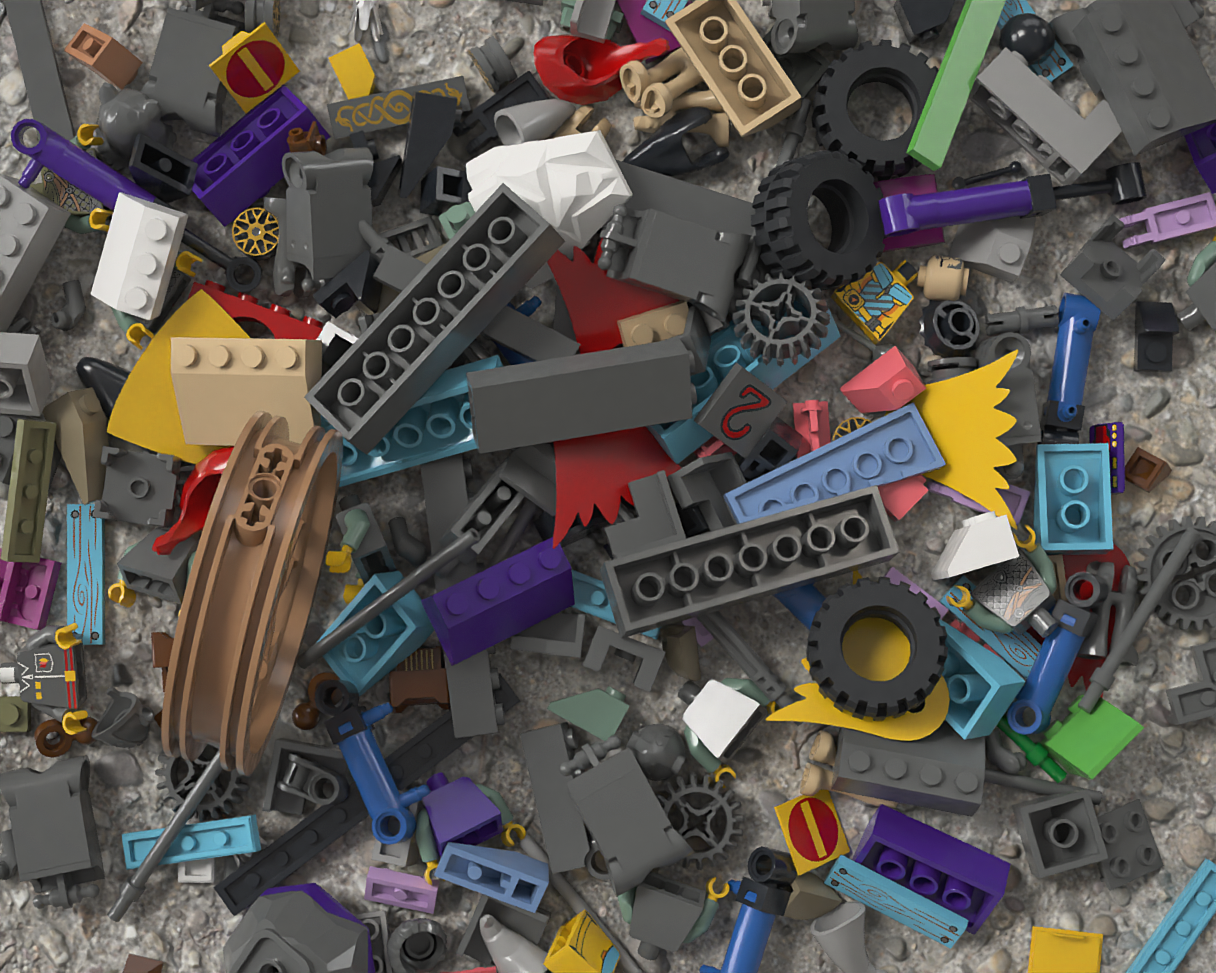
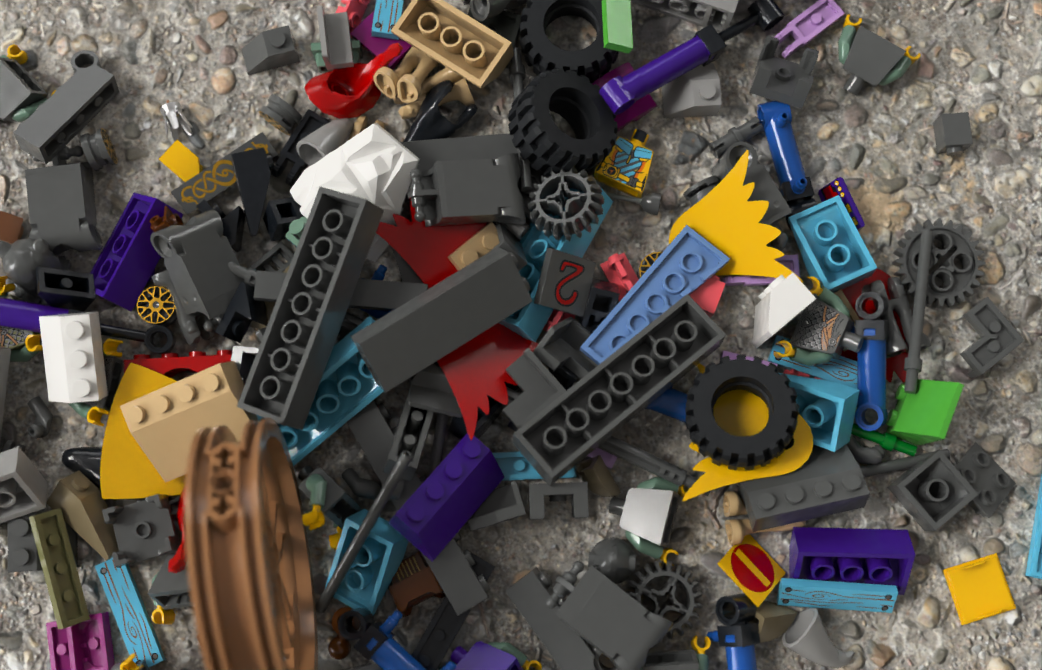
camera: 20 degrees left, 5 degrees down
piece [209,22,300,114] -> none
sand green slope [547,686,630,741] -> none
coral slope [840,345,926,413] -> none
tan head [917,255,970,301] -> none
black piece [918,300,980,358] -> none
black hinge [951,161,1023,190] -> none
reddish brown slope [1125,447,1172,493] -> none
black slope [1134,301,1179,373] -> none

